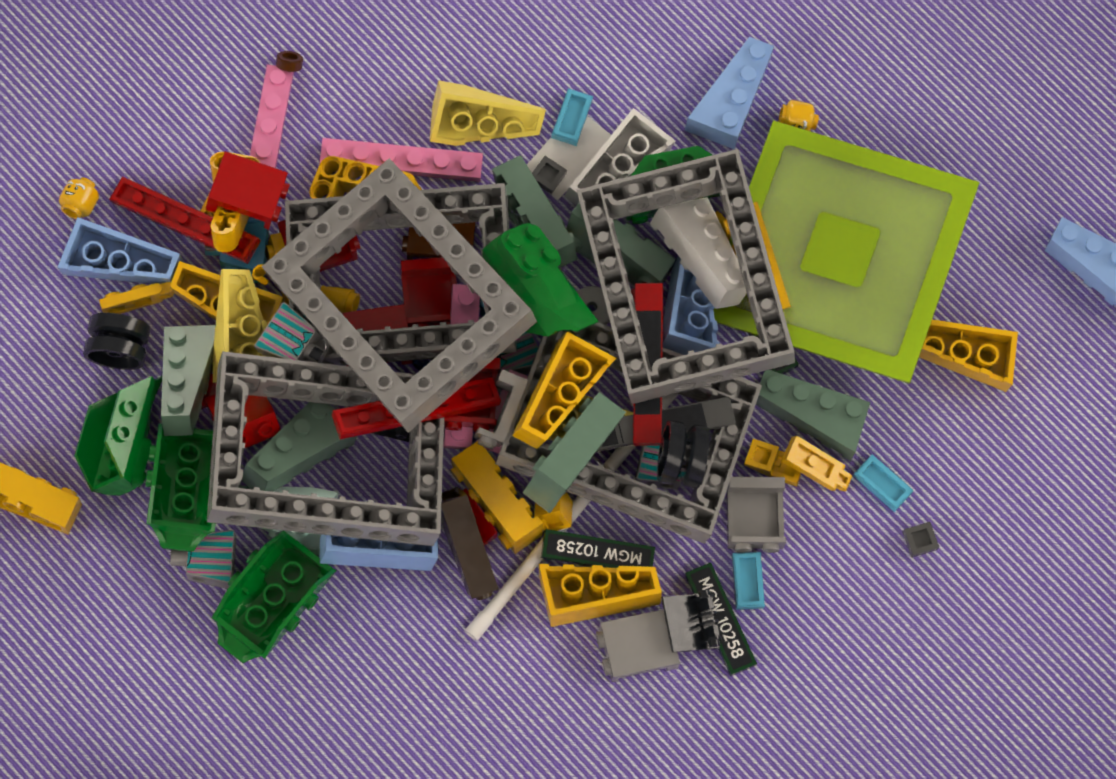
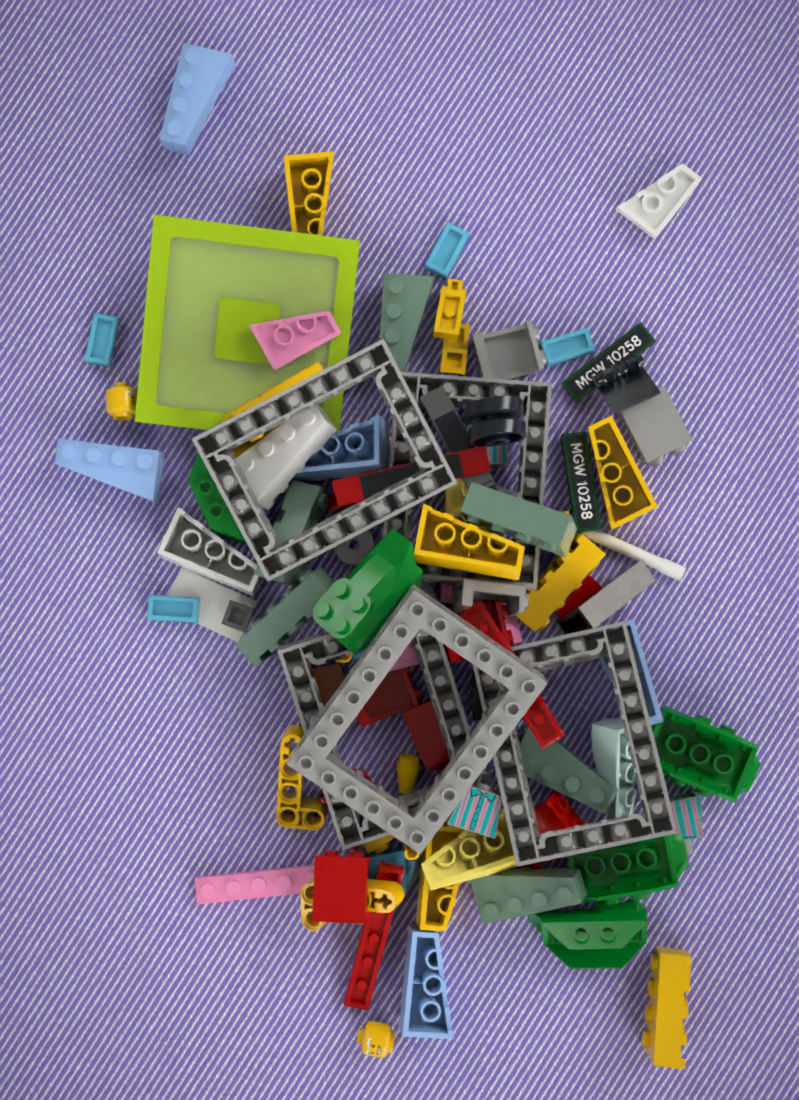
camera: 90 degrees left, 15 degrees up
black wheel [83,313,150,370] -> none
yellow hinge [99,282,174,314] -> none
reddish brown tile [276,51,303,72] -> none
bright pink plate [320,138,483,182] -> none
light yellow wedge [430,80,546,146] -> none
dark grey plate [902,522,939,558] -> none
none -> medium azure tile [84,313,120,367]
none -> bright pink wing [249,310,341,371]
none -> white wing [616,163,702,239]

